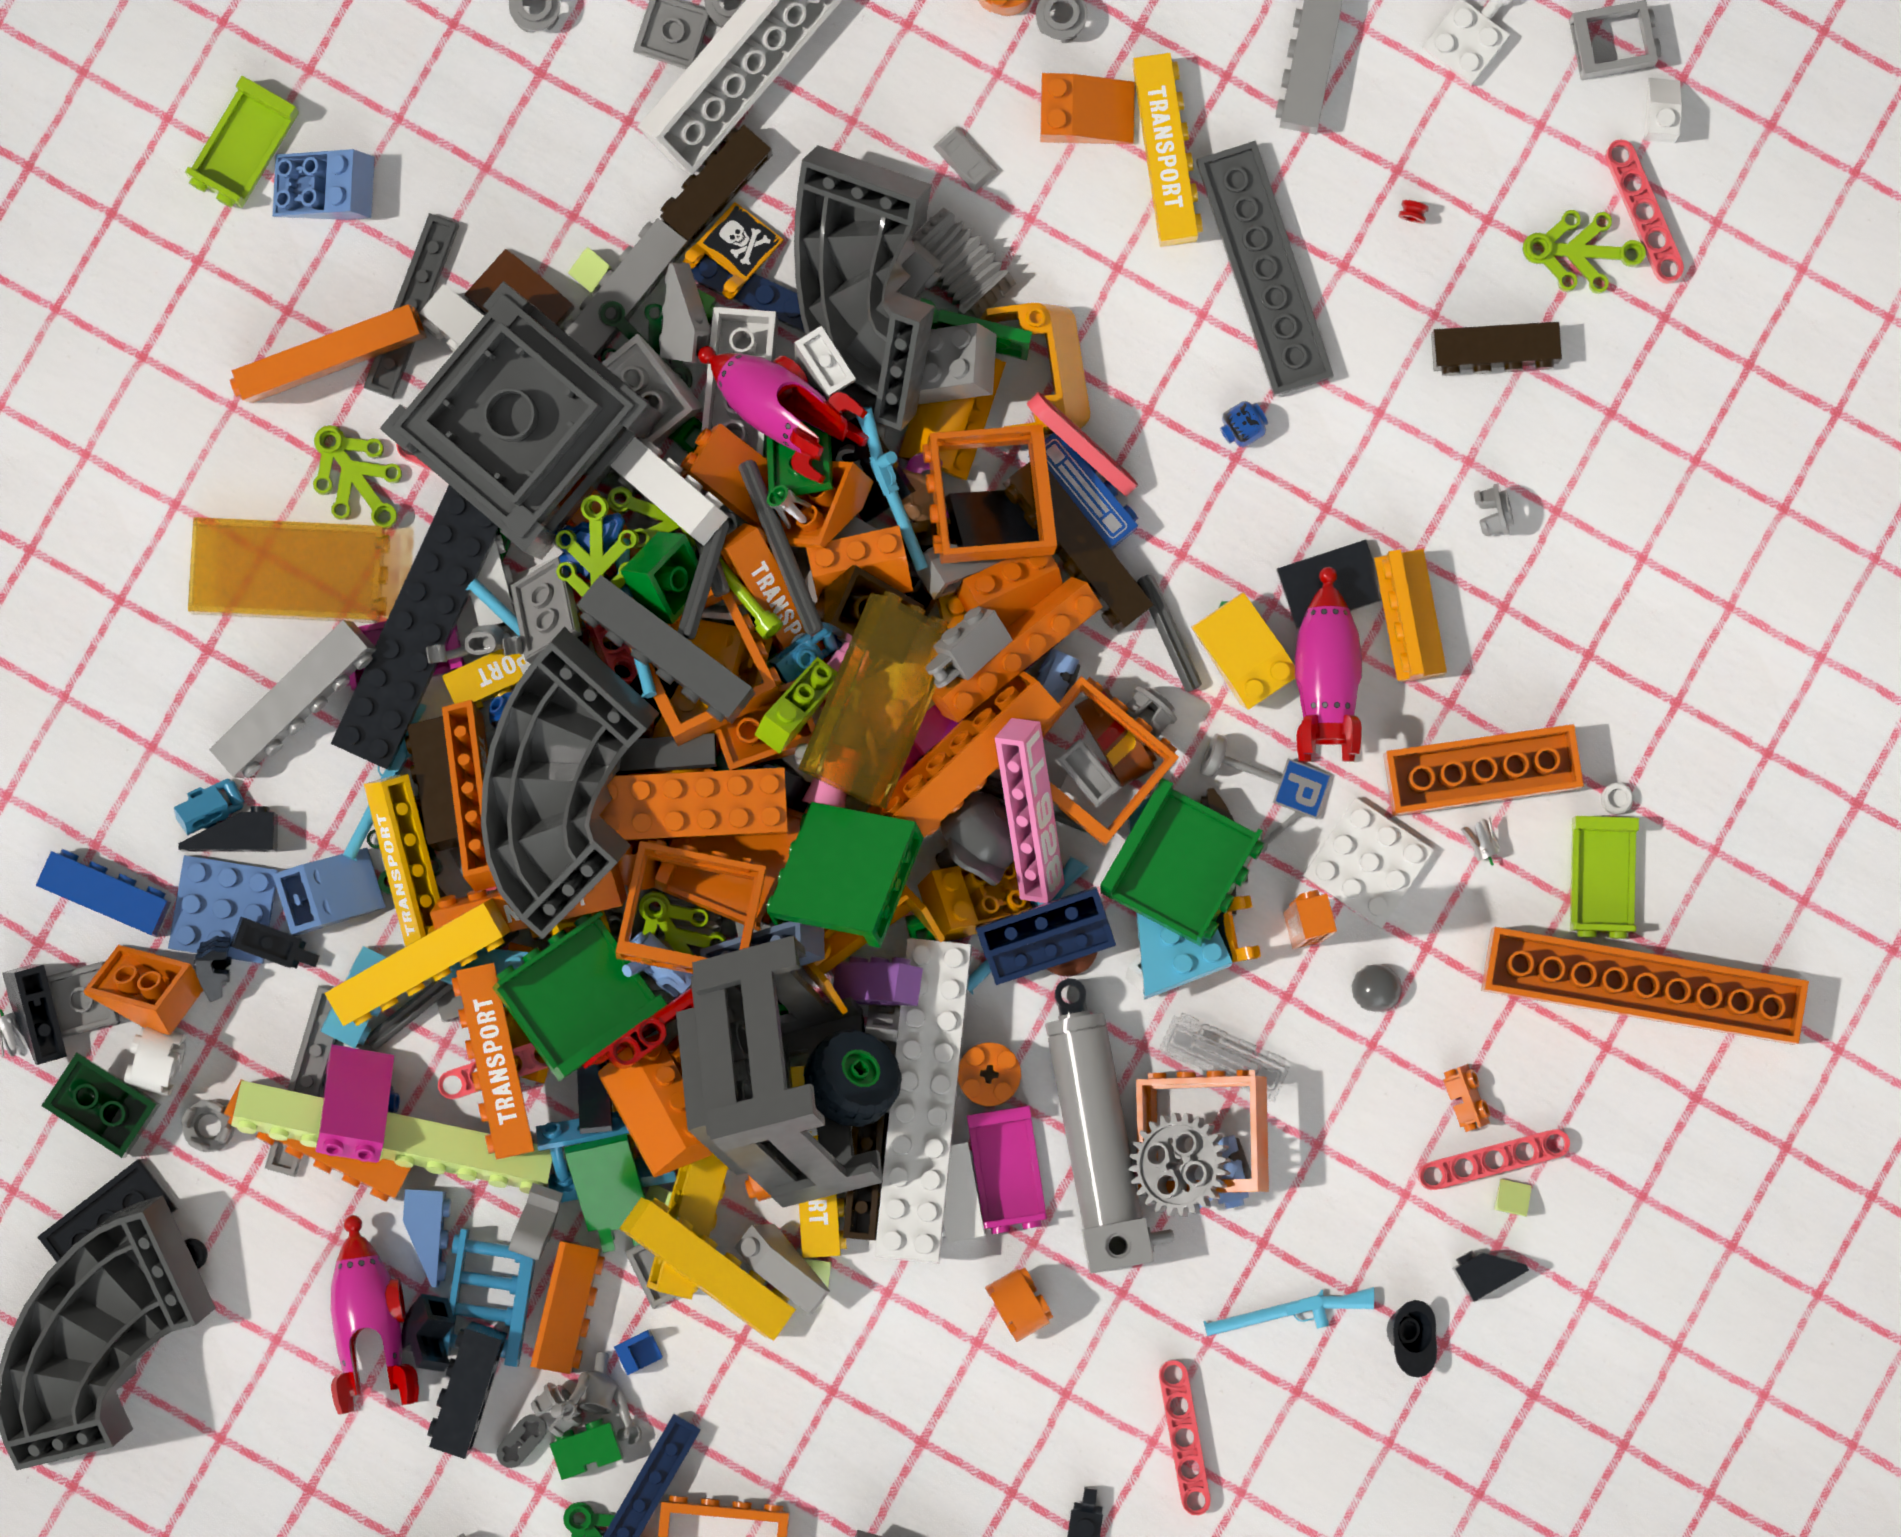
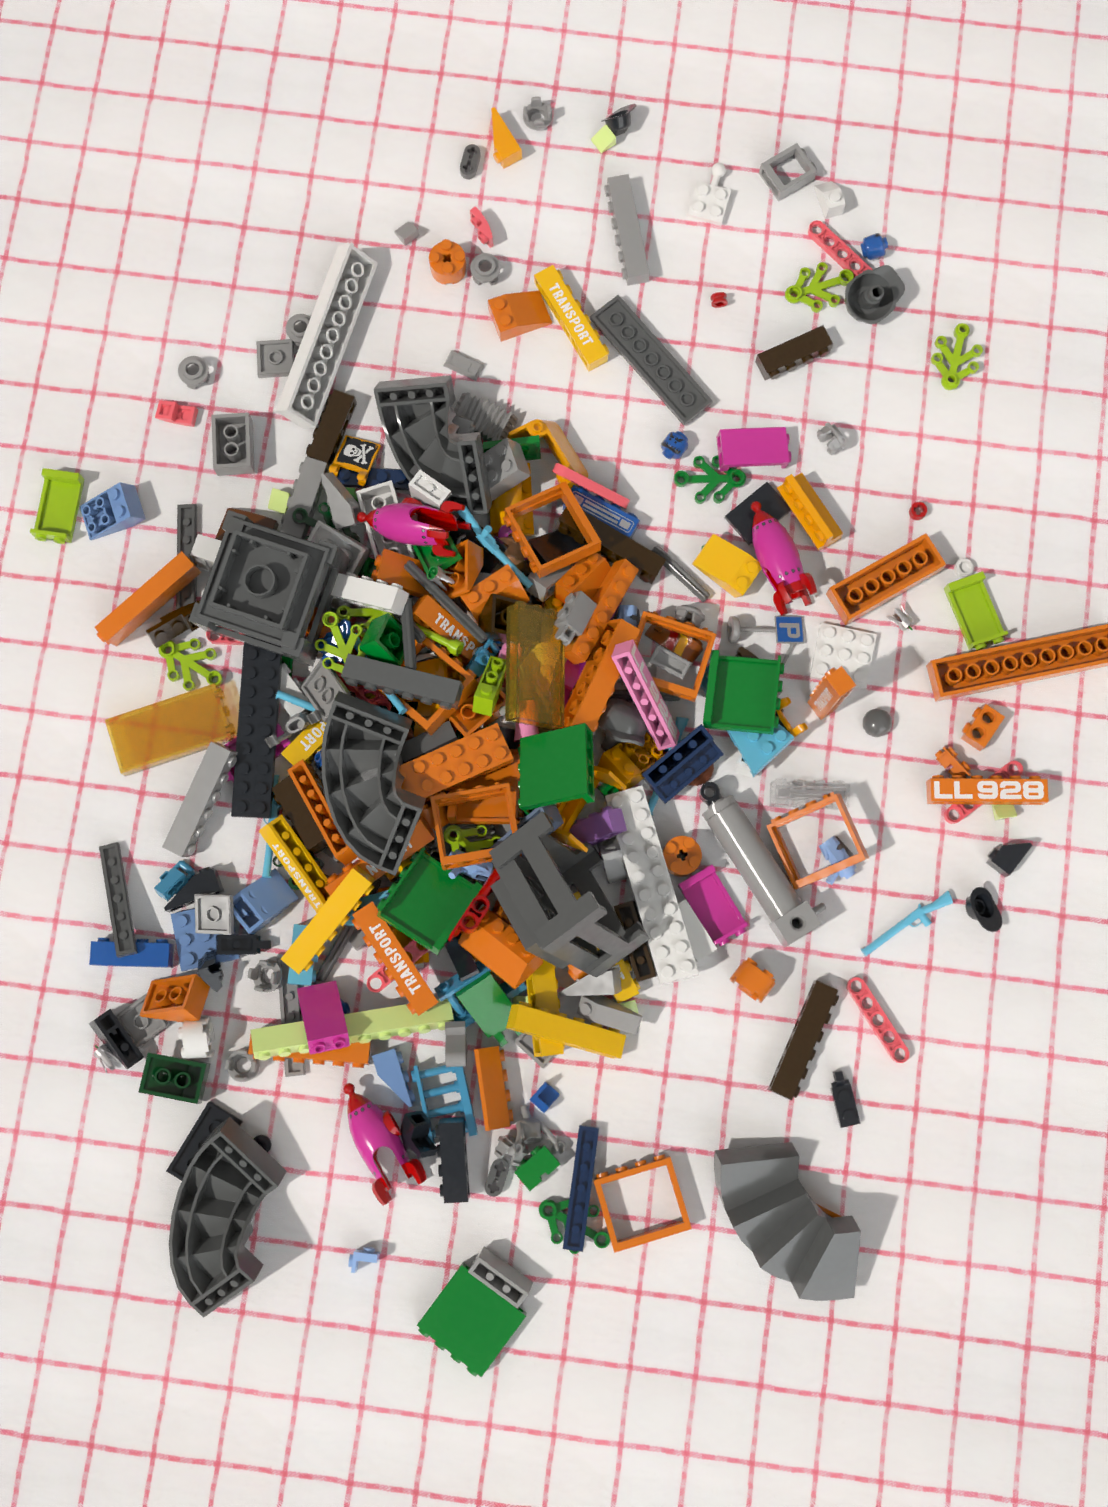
camera: 20 degrees left, 5 degrees down
black wheel [803,1029,902,1127] -> none
light grey gear [1129,1113,1231,1217] -> none
none -> dark grey tile [99,842,138,958]
none -> dark brown slope [146,600,201,648]
none -> coral slope [155,400,198,427]
none -> light grey tile [194,893,234,935]
none -> light grey brick [211,412,255,476]
none -> light grey piece [248,960,283,992]
none -> light blue bracket [348,1247,380,1273]
none -> light grey slope [559,967,622,996]
none -> green plant [674,455,746,504]
none -> dark pink panel [716,427,791,471]
none -> dark brown brick [767,980,839,1100]
none -> dark grey piece [844,265,905,325]
none -> blue head [860,233,889,260]
none -> red bush [909,502,927,520]
none -> orange brick [926,775,1049,805]
none -> lime plant [931,323,983,390]
none -> orange brick [961,704,1005,751]

